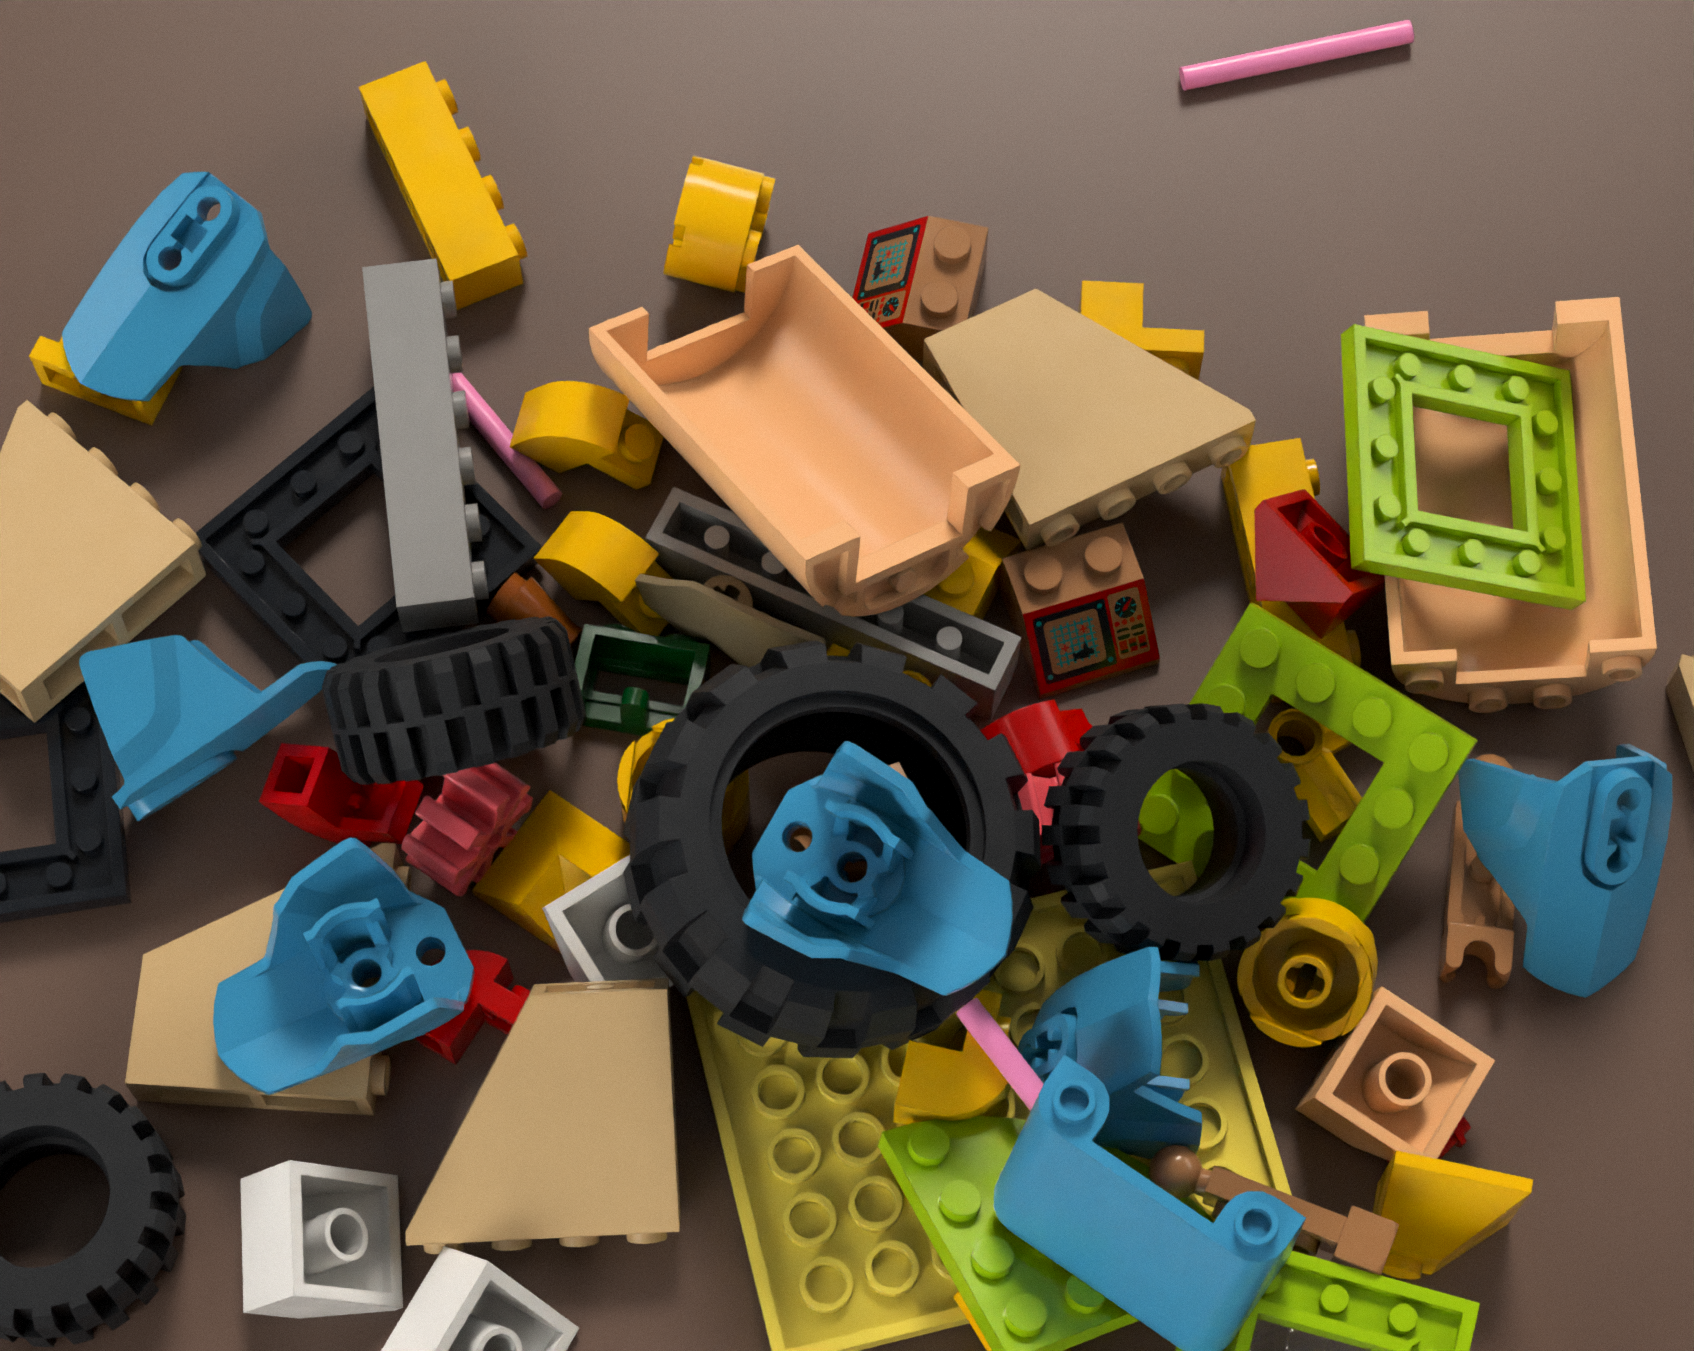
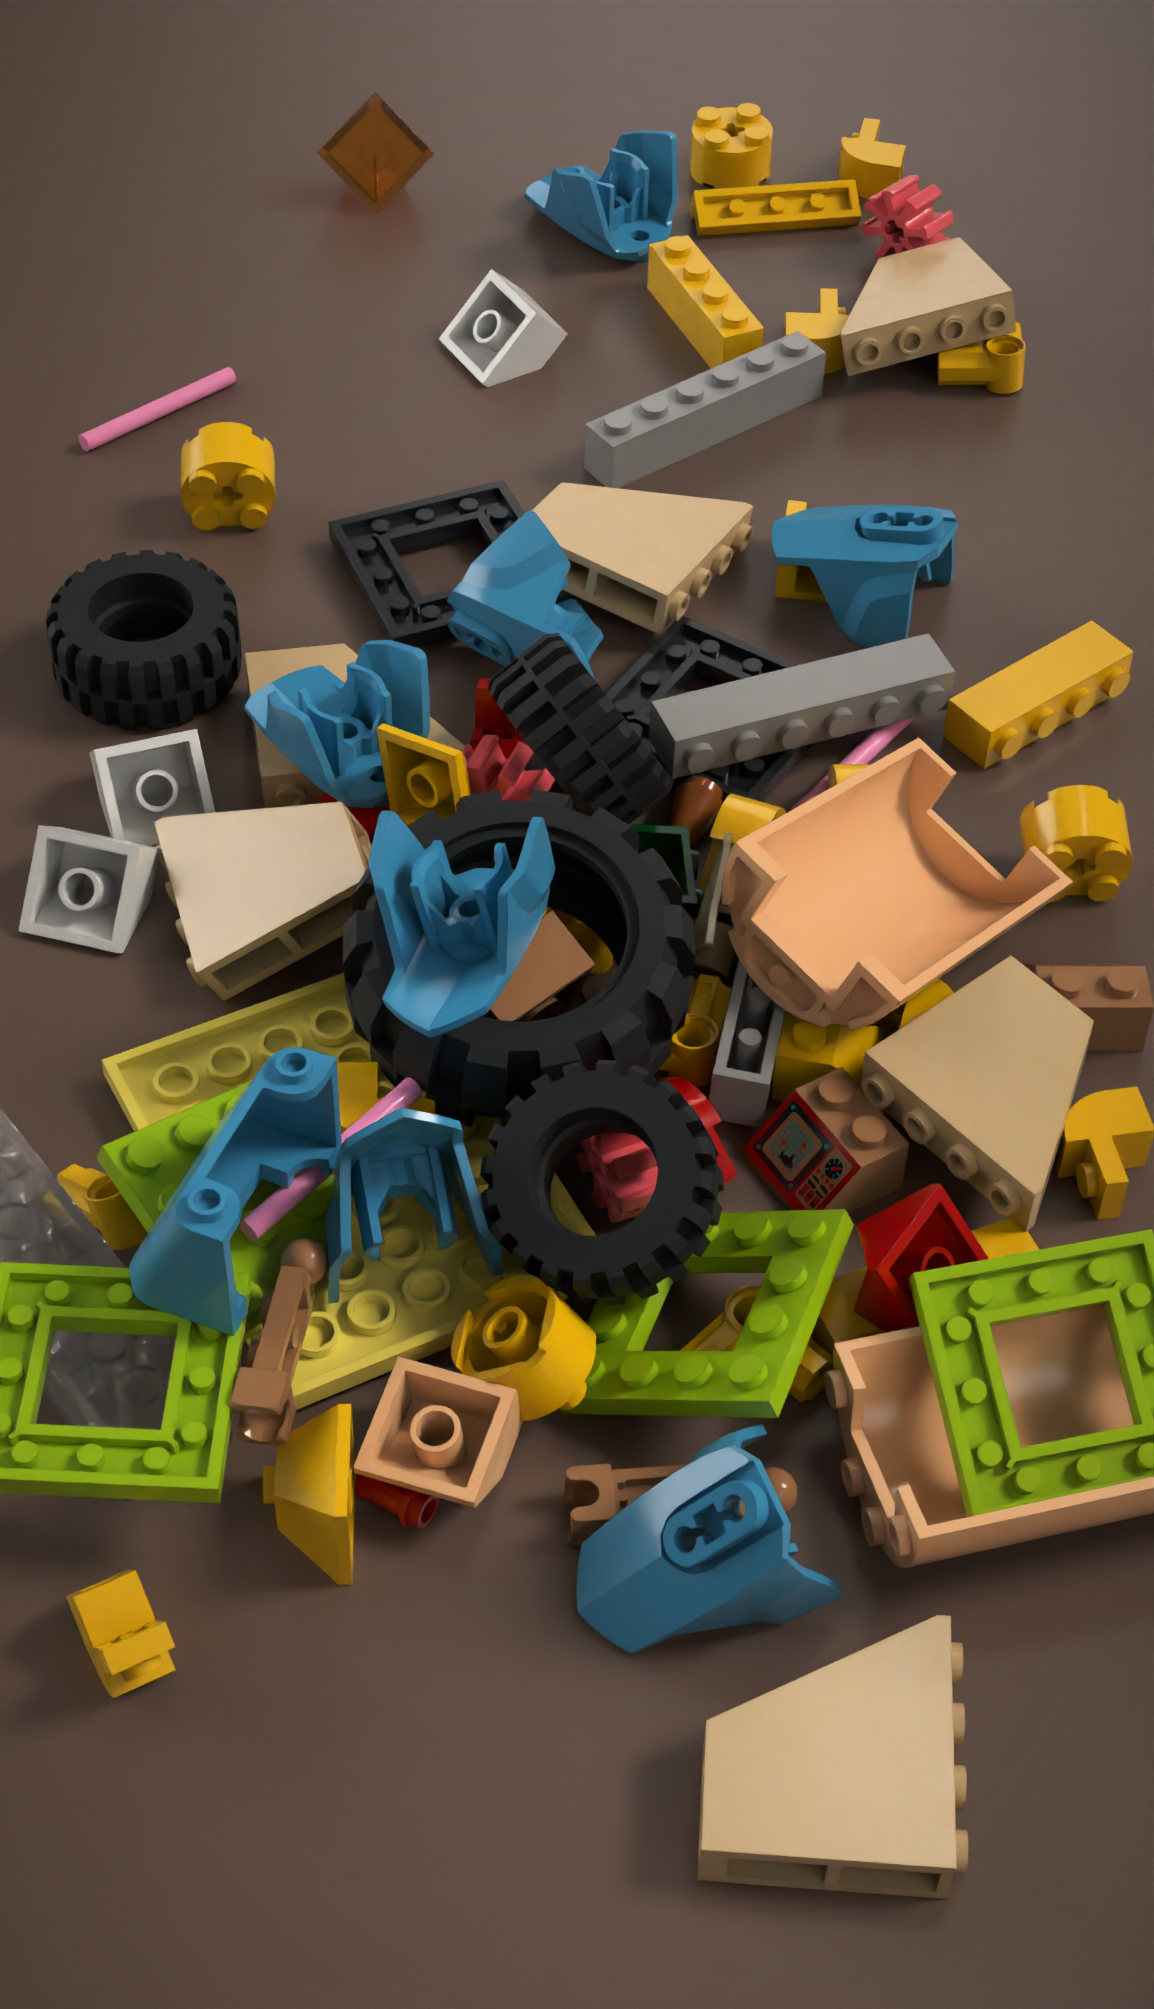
camera: 75 degrees right, 20 degrees down
none -> yellow slope [376,723,472,826]

